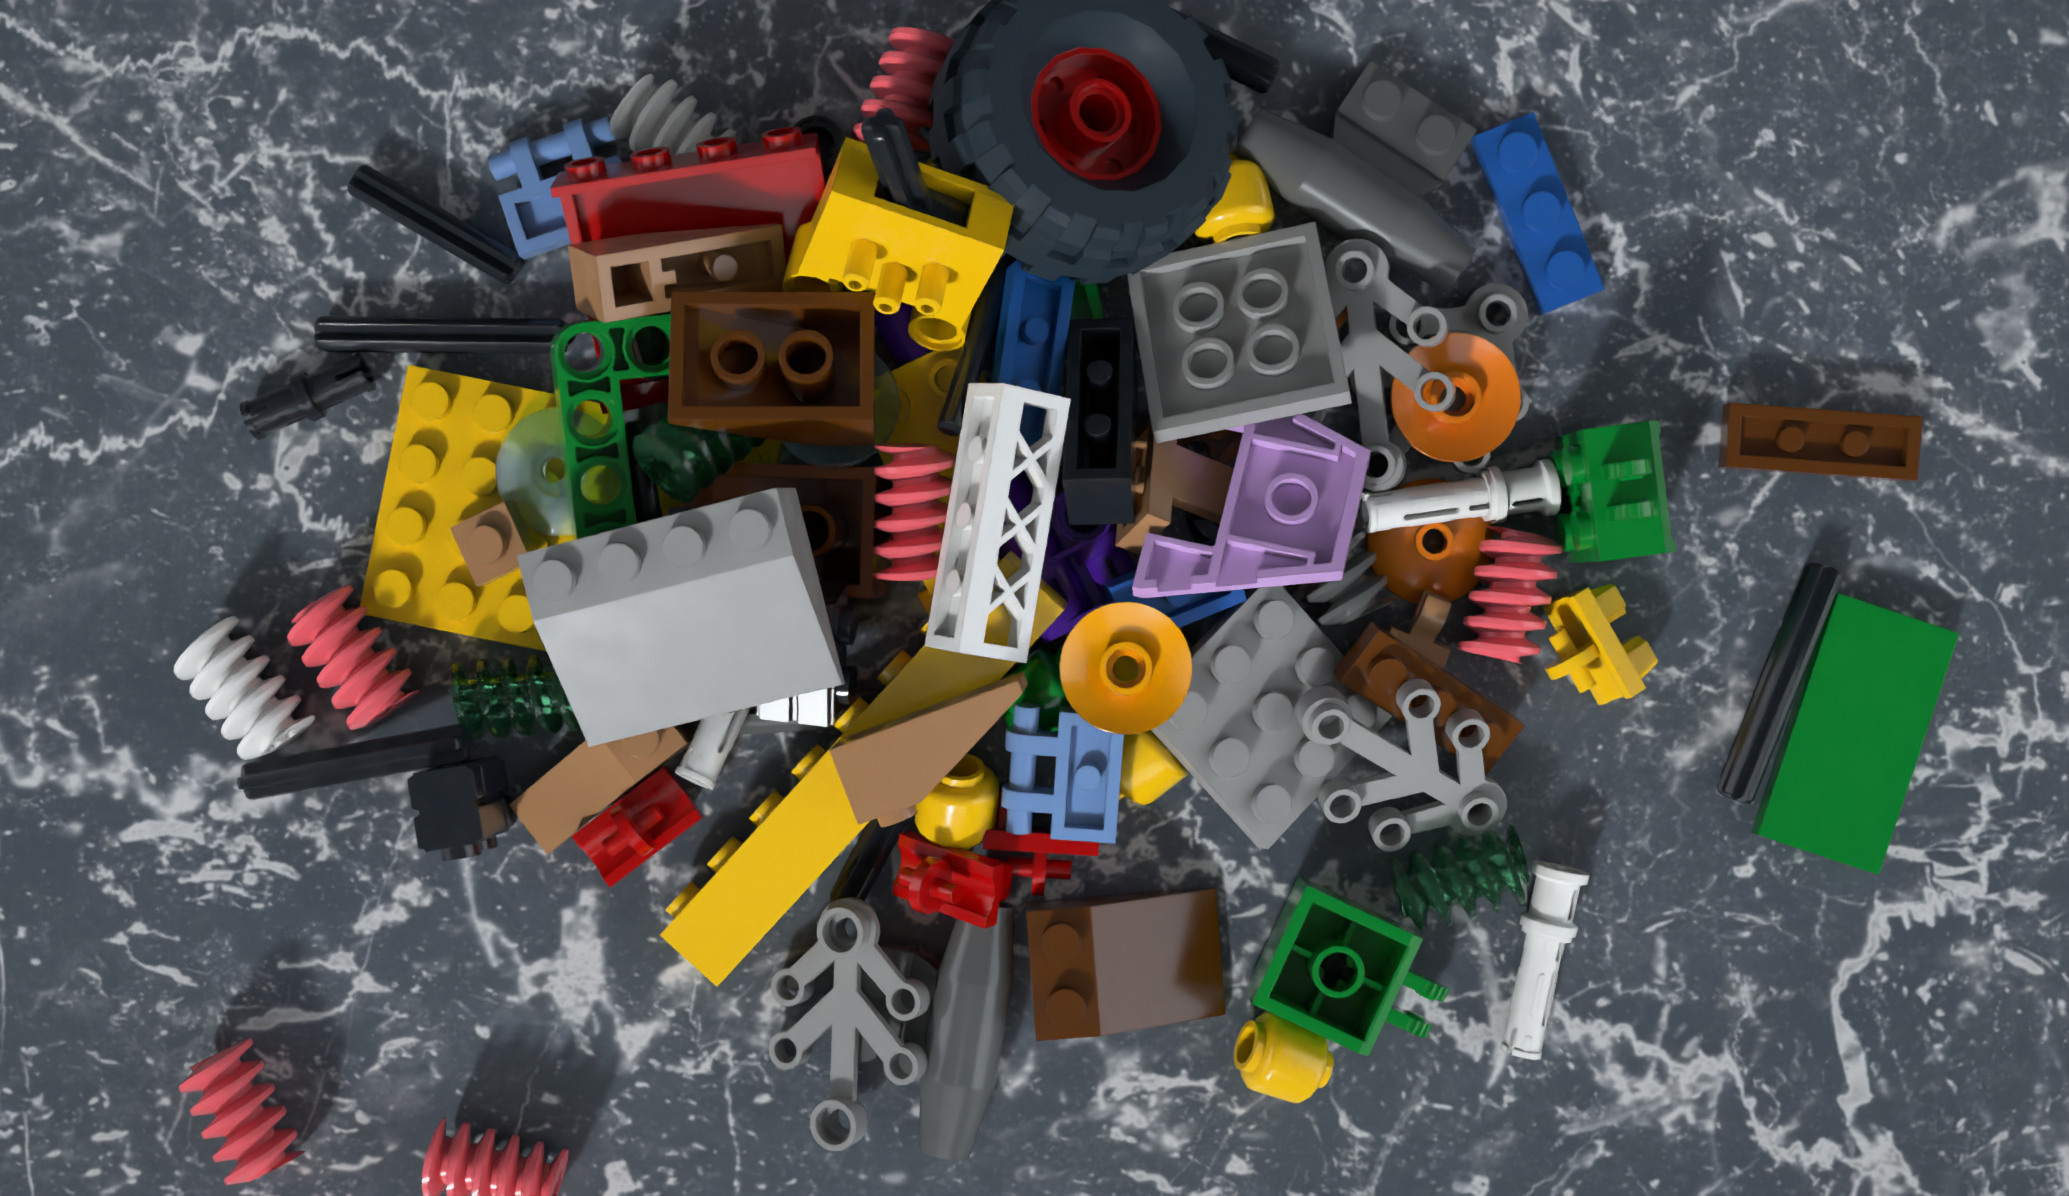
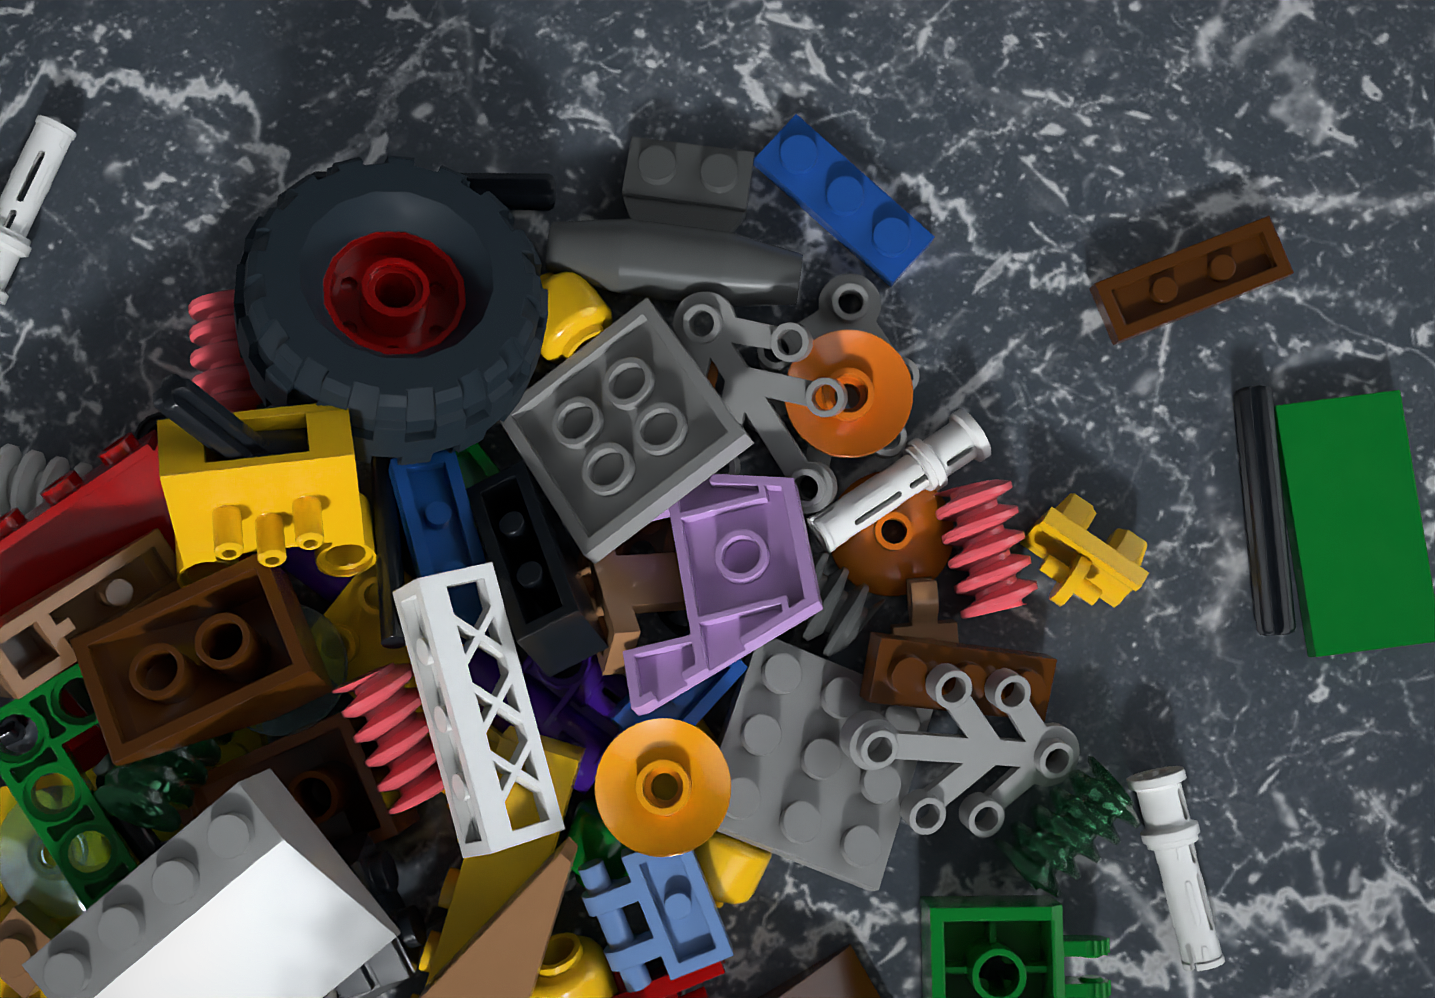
camera: 25 degrees left, 5 degrees down
green hinge [1548,420,1676,563] -> none

